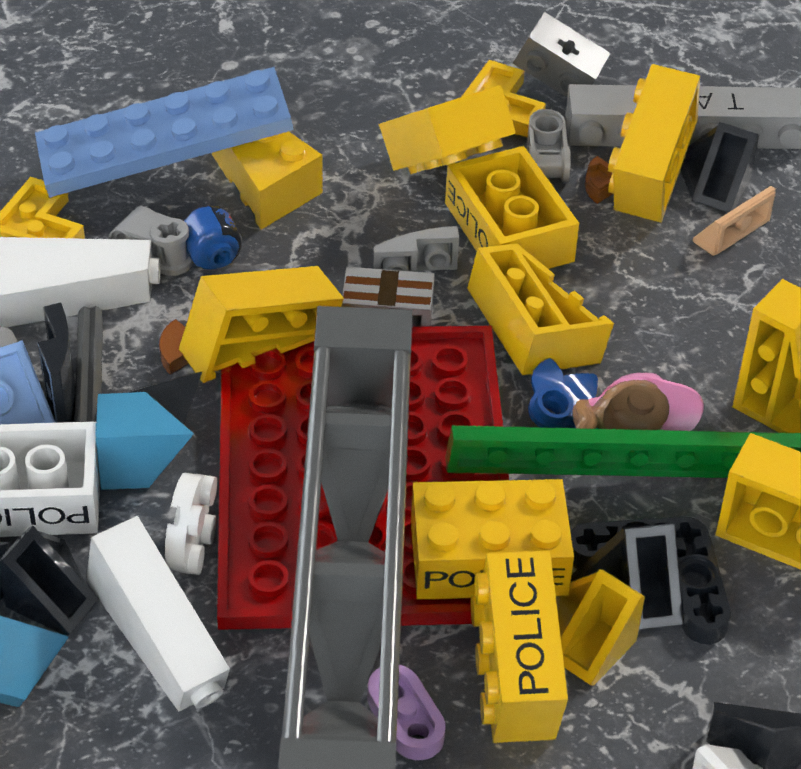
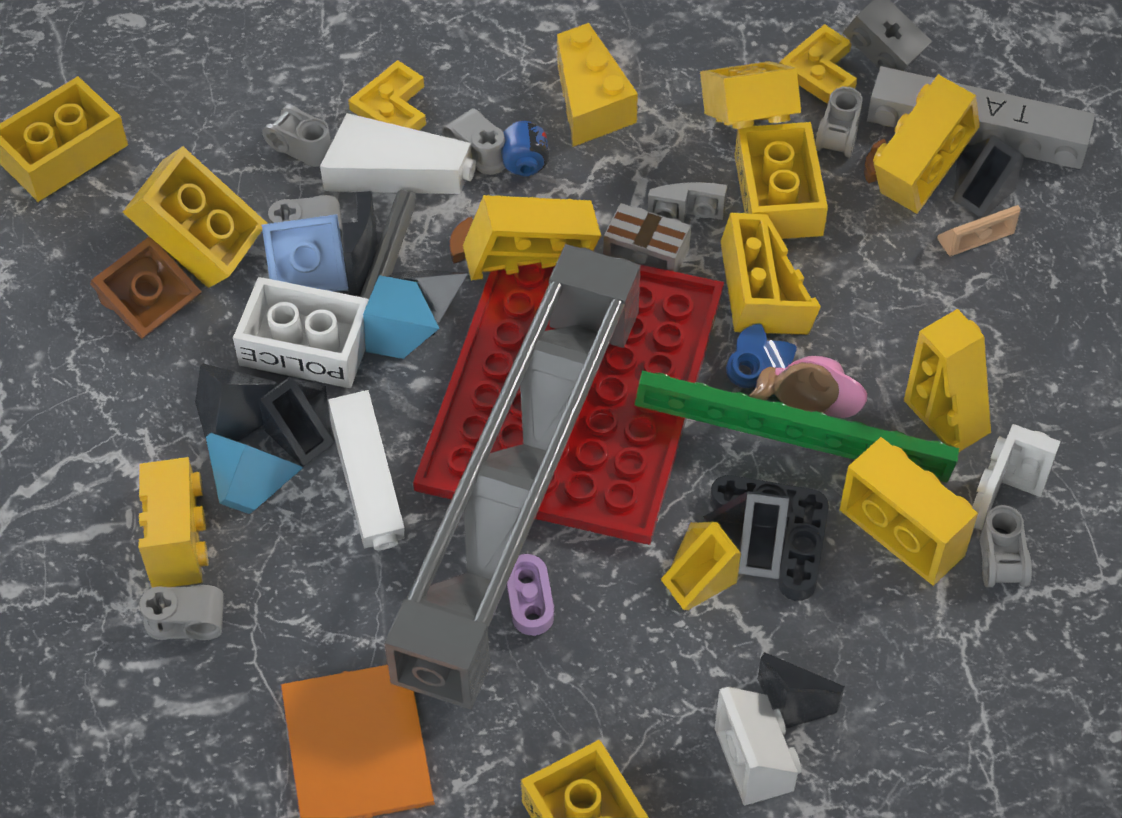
camera: 20 degrees right, 10 degrees up
medium blue plate [35,67,294,198] -> none
white plate [165,473,217,575] -> none
yellow brick [411,479,574,599] -> none
yellow brick [471,550,568,743] -> none

